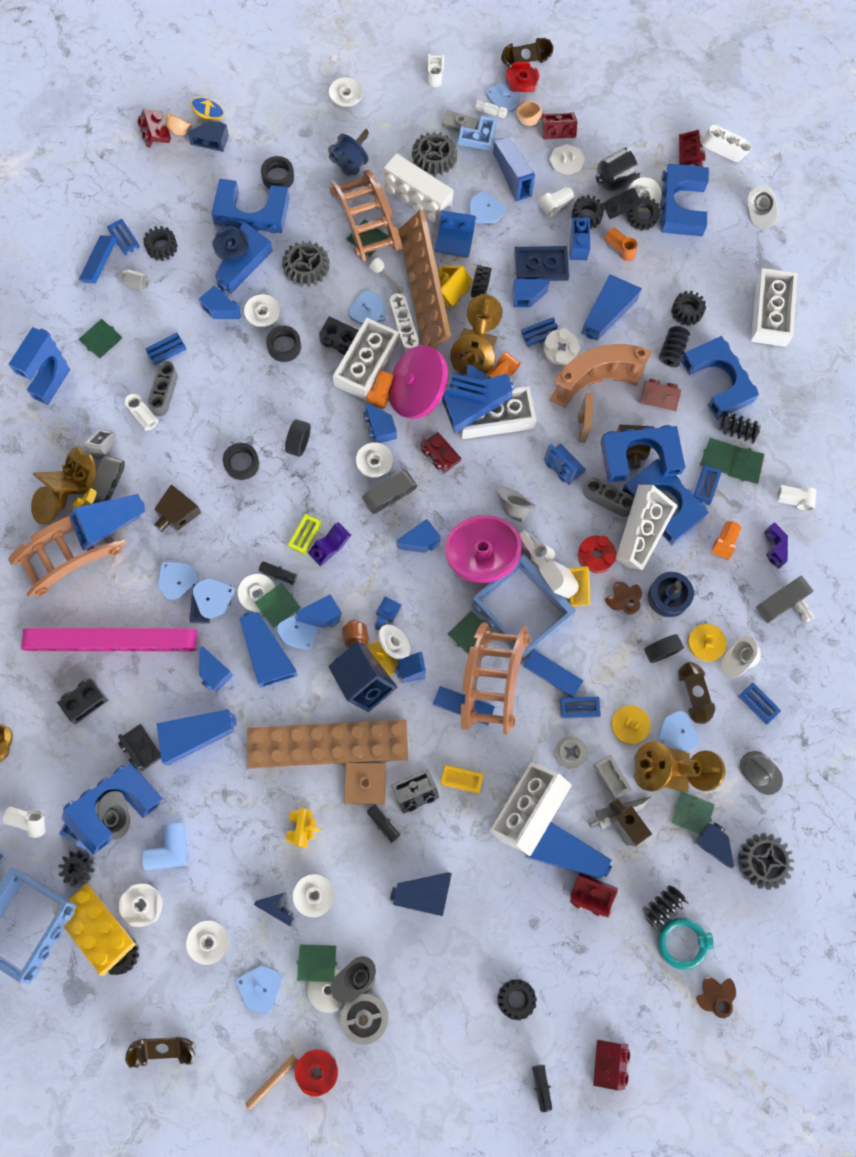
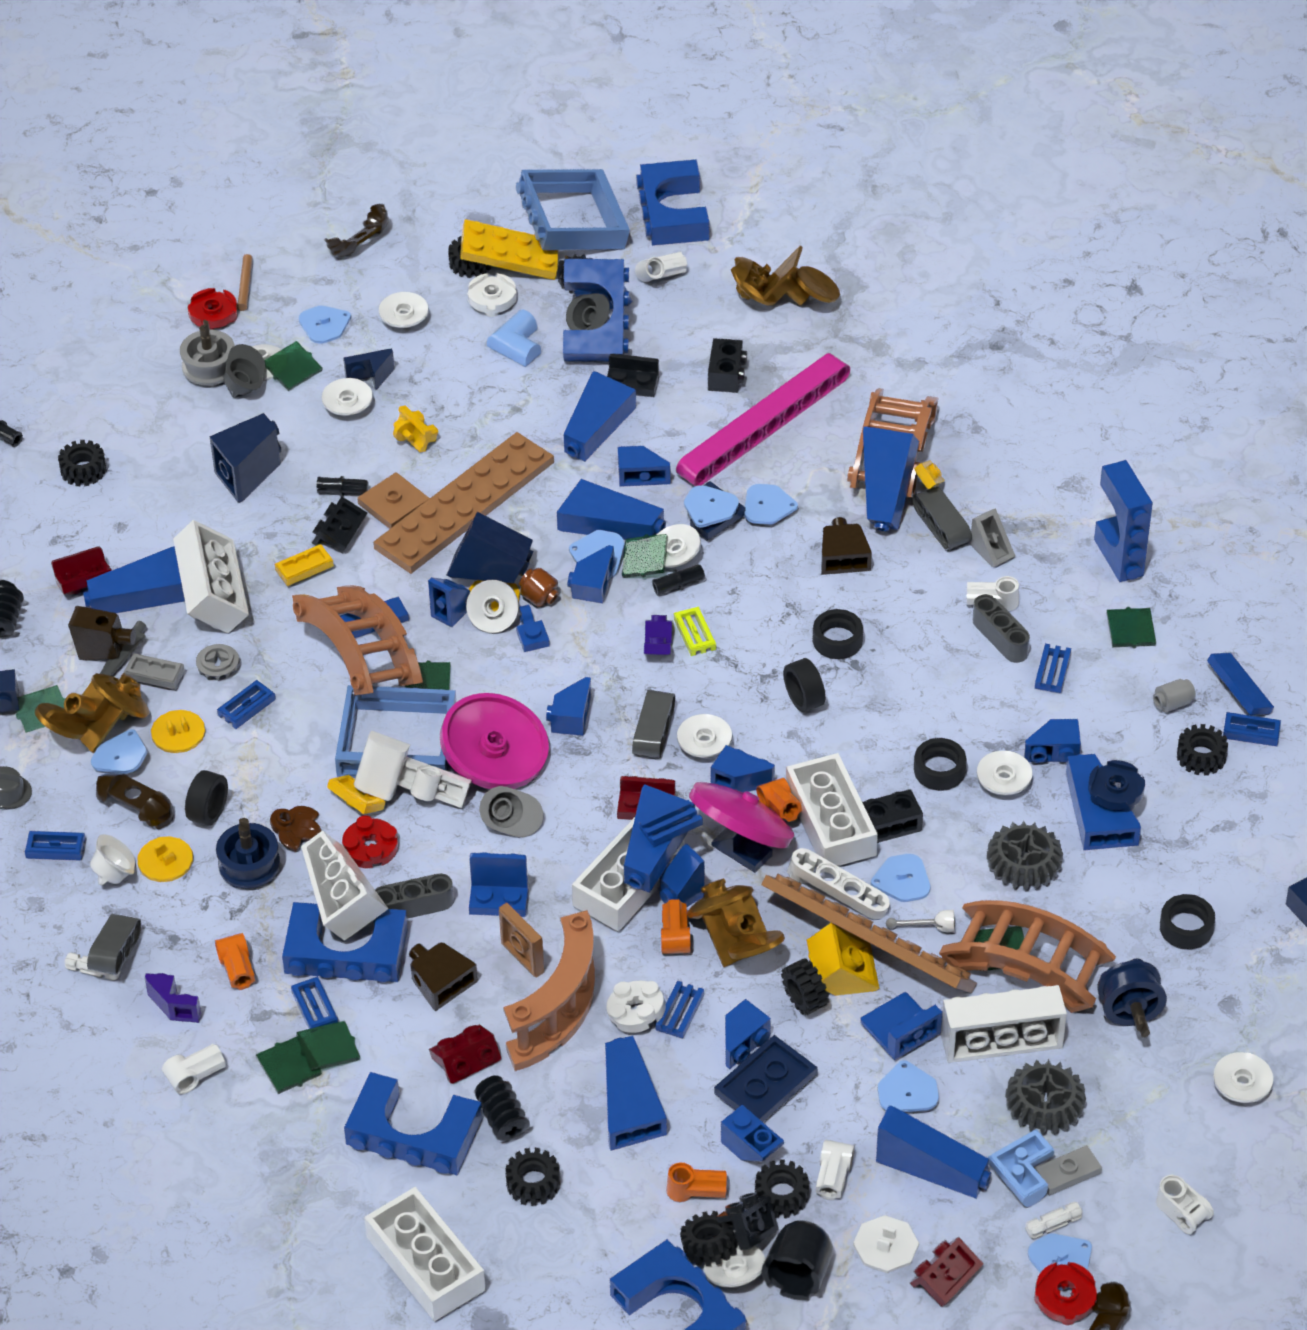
camera: 140 degrees right, 25 degrees down
pearl gold piece [31,447,96,525] -> none
blue arch [211,178,290,233] -> none
light nougat hair [516,101,542,126] -> none
blue tile [523,650,583,697] -> none
blue arch [600,425,686,483] -> none
black piece [719,412,761,444] -> none

